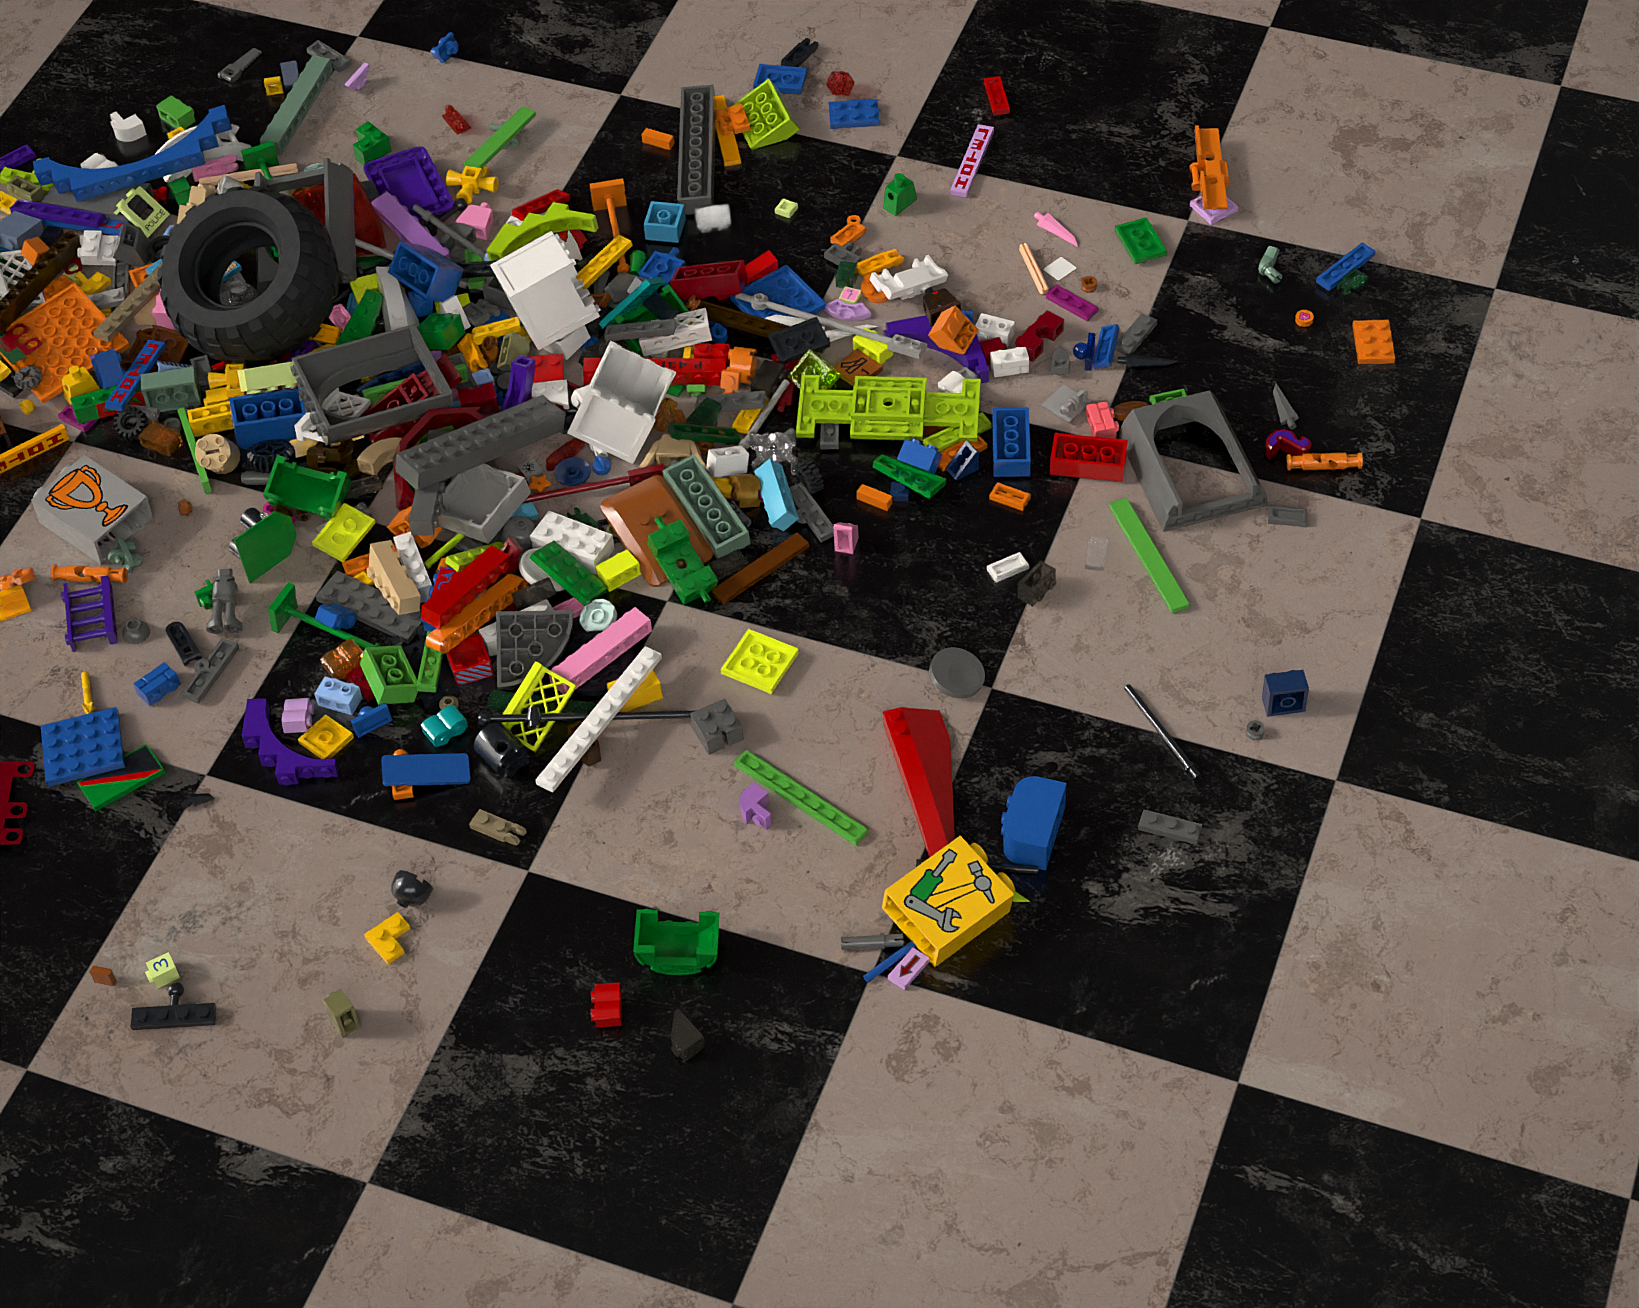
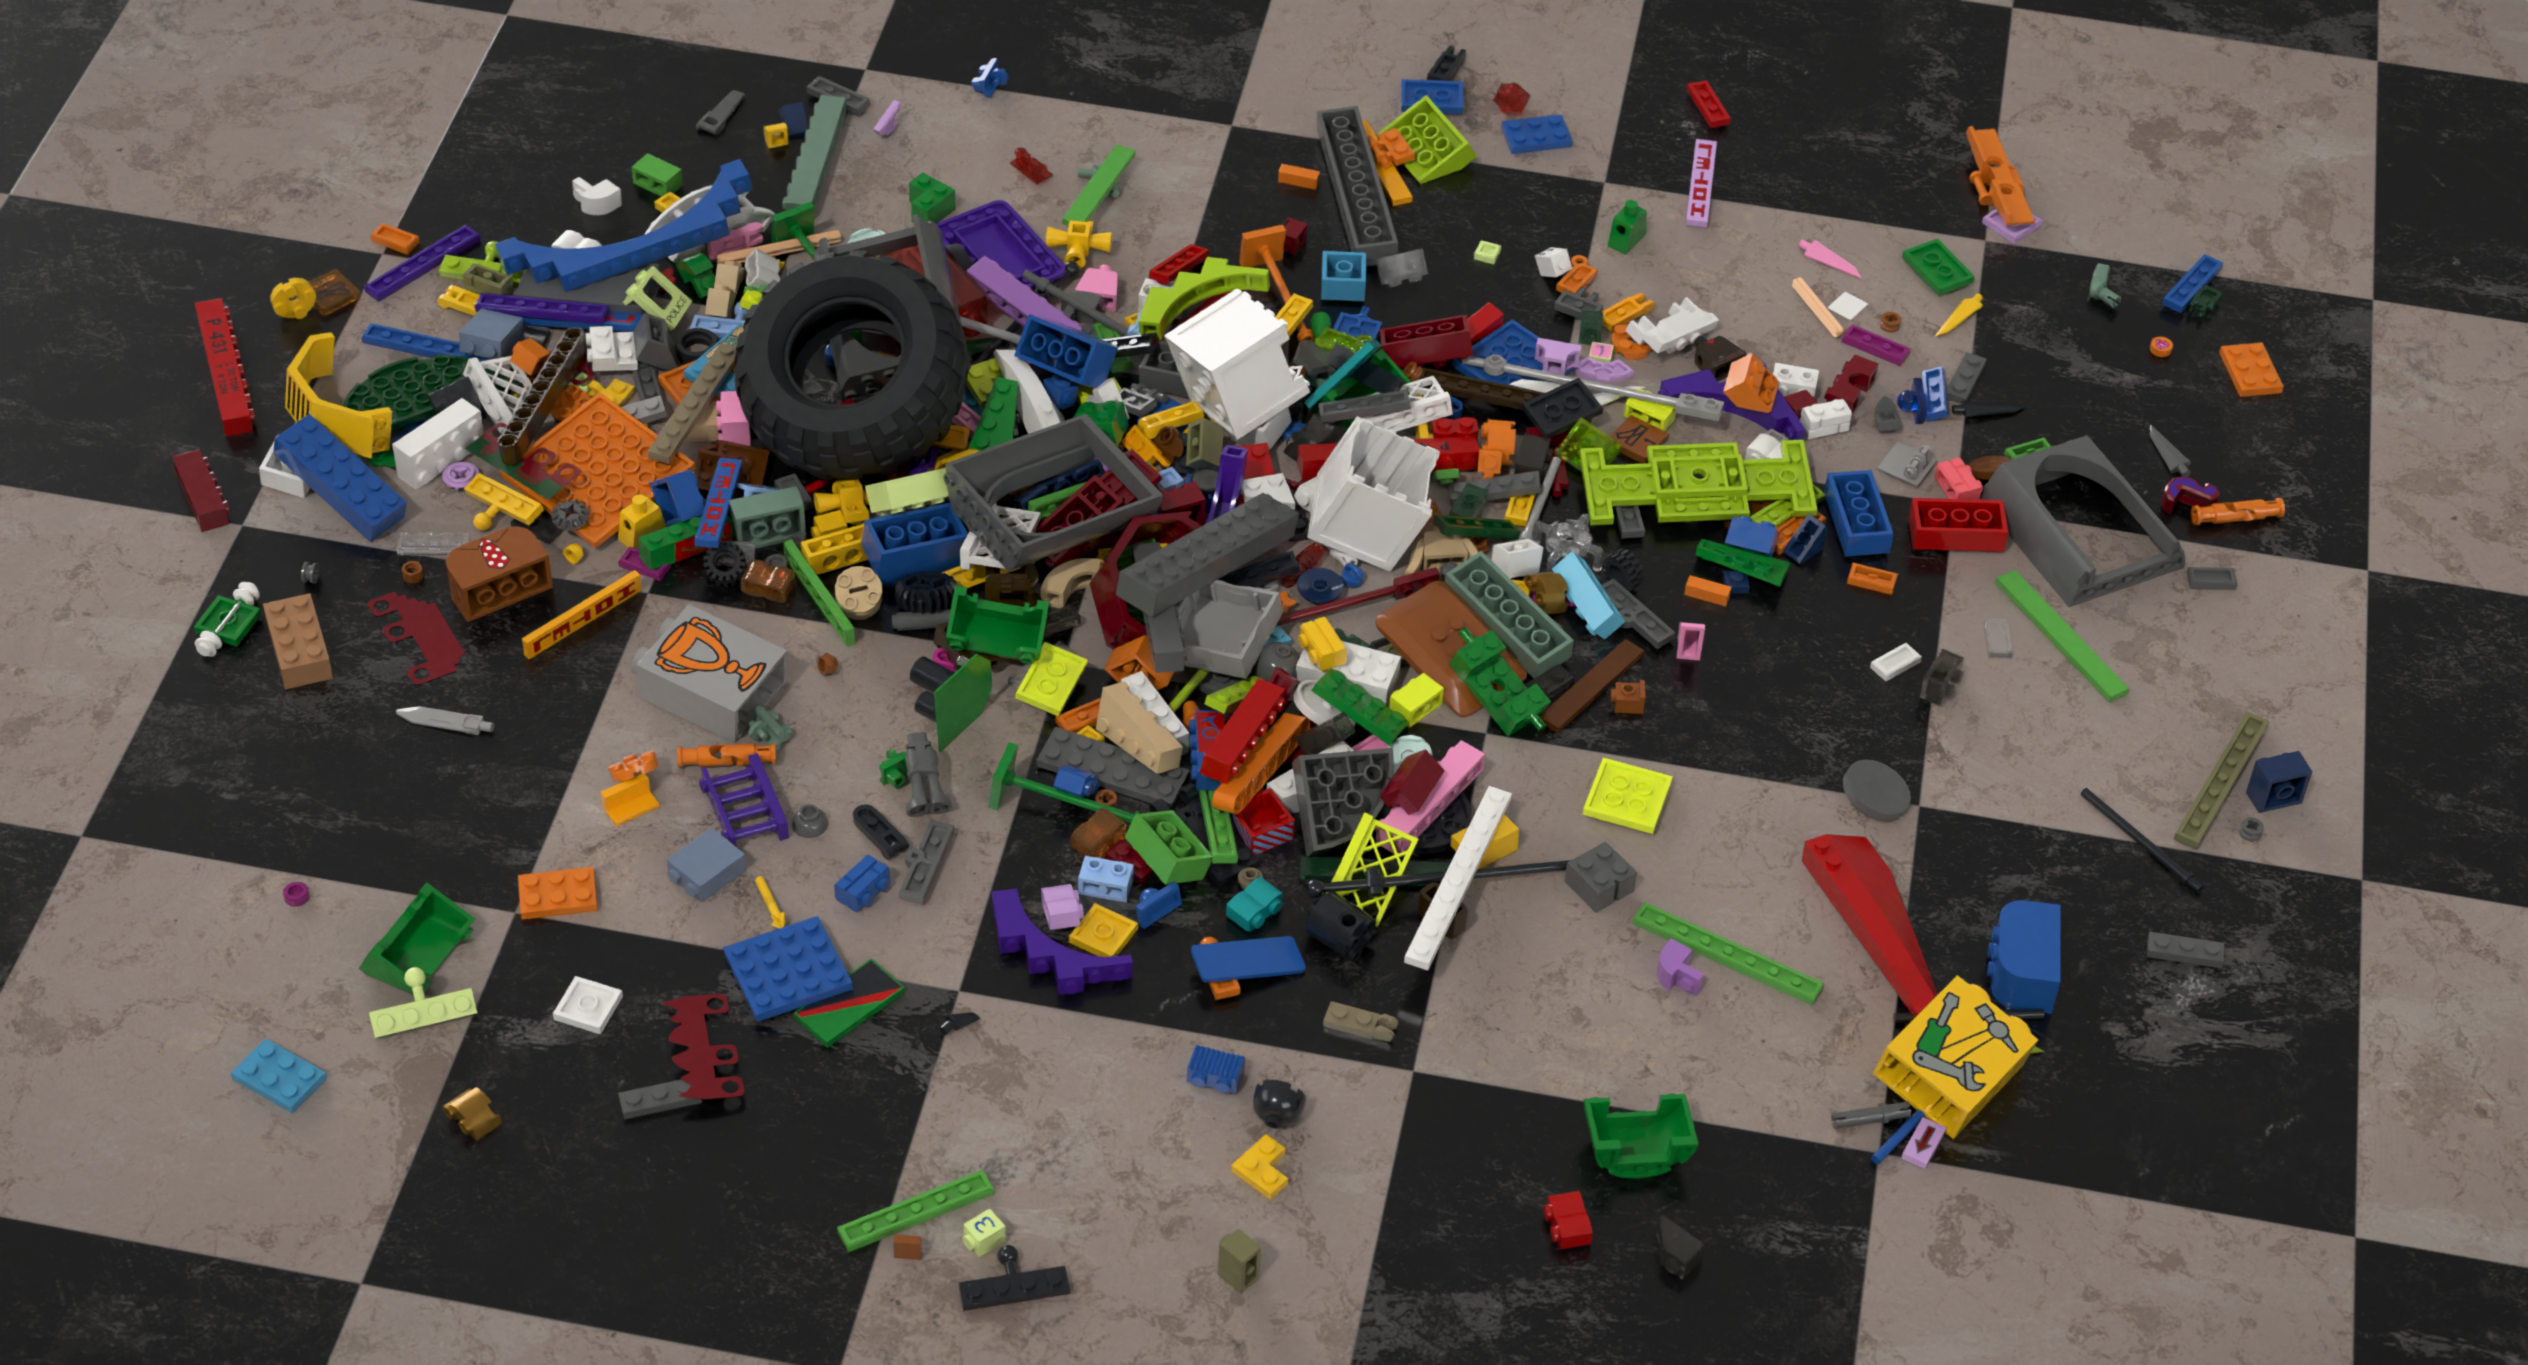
camera: 15 degrees left, 5 degrees down
none -> sand blue brick [667,828,747,902]
none -> bright green tile [837,1169,994,1252]
none -> dark orange bush [1095,789,1117,808]
none -> blue brick [1187,1045,1245,1094]
none -> black tile [1218,551,1300,588]
none -> dark red brick [1283,217,1308,255]
none -> yellow brick [1298,617,1347,672]
none -> clear neon green hinge [1315,327,1373,353]
none -> dark red piece [1379,749,1445,815]
none -> white brick [1535,248,1572,277]
none -> lavender brick [1535,338,1581,375]
none -> dark orange brick [1610,680,1645,714]
none -> yellow bar [1934,293,1983,337]
none -> olive plate [2174,712,2269,849]

